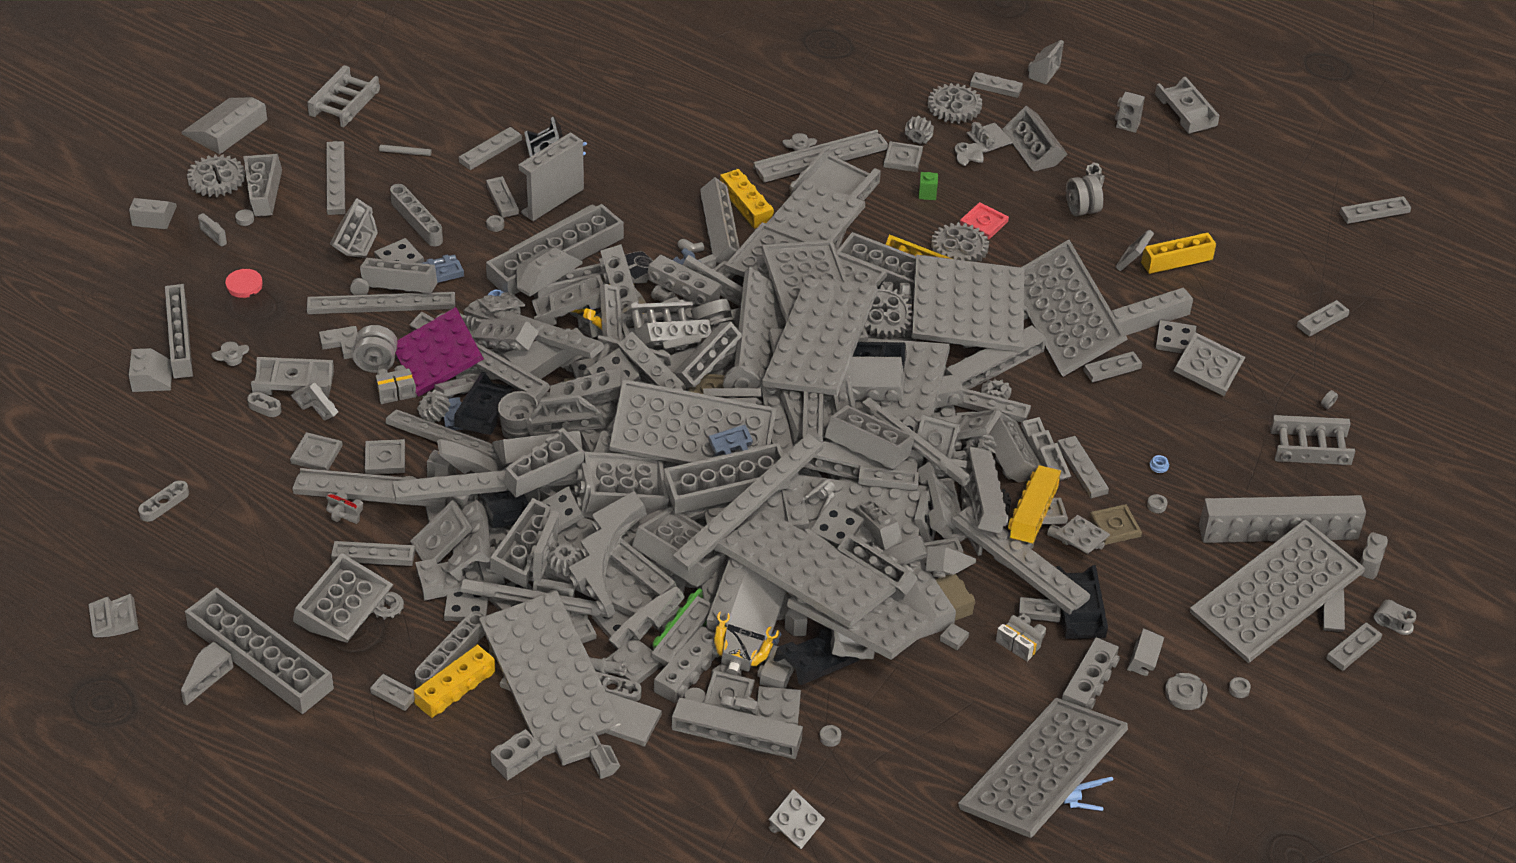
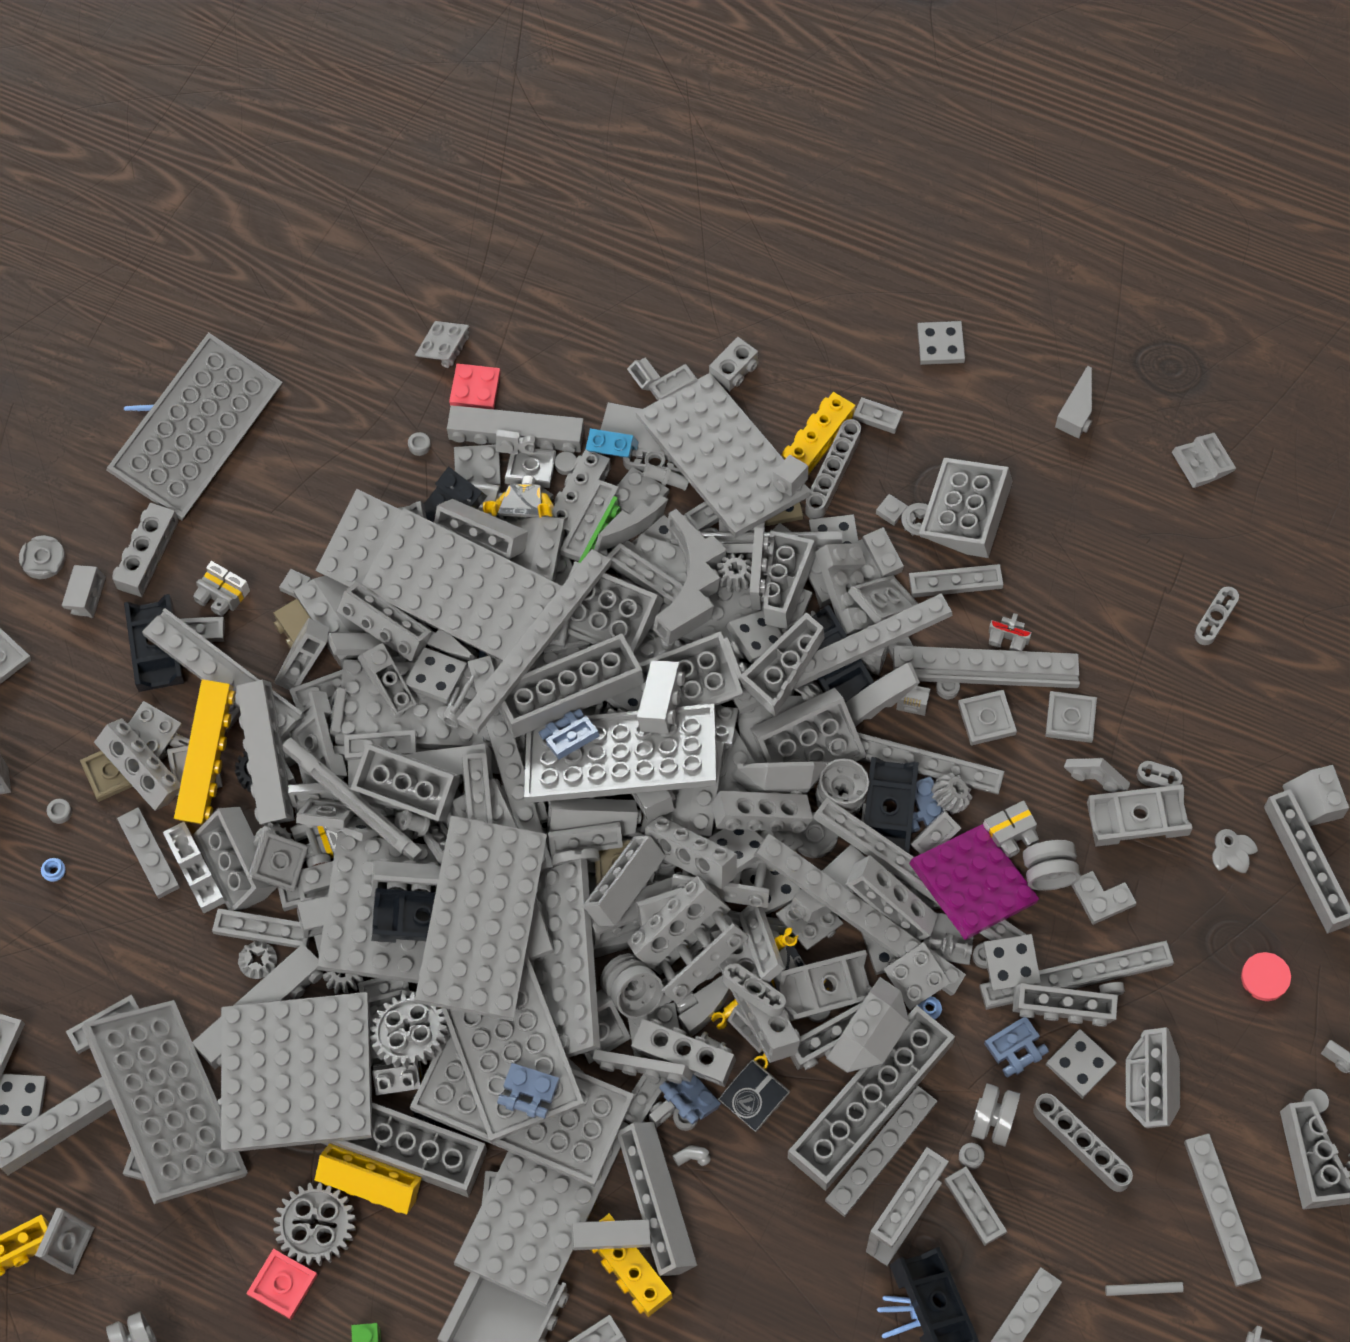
camera: 175 degrees right, 20 degrees up
light grey brick [185,588,334,714] -> none
none -> light grey brick [94,718,181,811]
none -> light grey brick [434,499,528,559]
none -> coral plate [449,364,501,410]
none -> sand blue plate [497,1063,560,1119]
none -> light grey tile [572,1220,650,1250]
none -> dark azure bracket [586,428,639,458]
none -> brick [637,660,685,734]
none -> light grey beam [722,963,786,1017]
none -> light grey brick [773,455,808,497]
none -> light grey plate [876,494,908,525]
none -> light grey tile [917,321,965,365]
none -> light grey wheel [971,1083,1020,1146]
none -> light grey tile [983,934,1041,991]

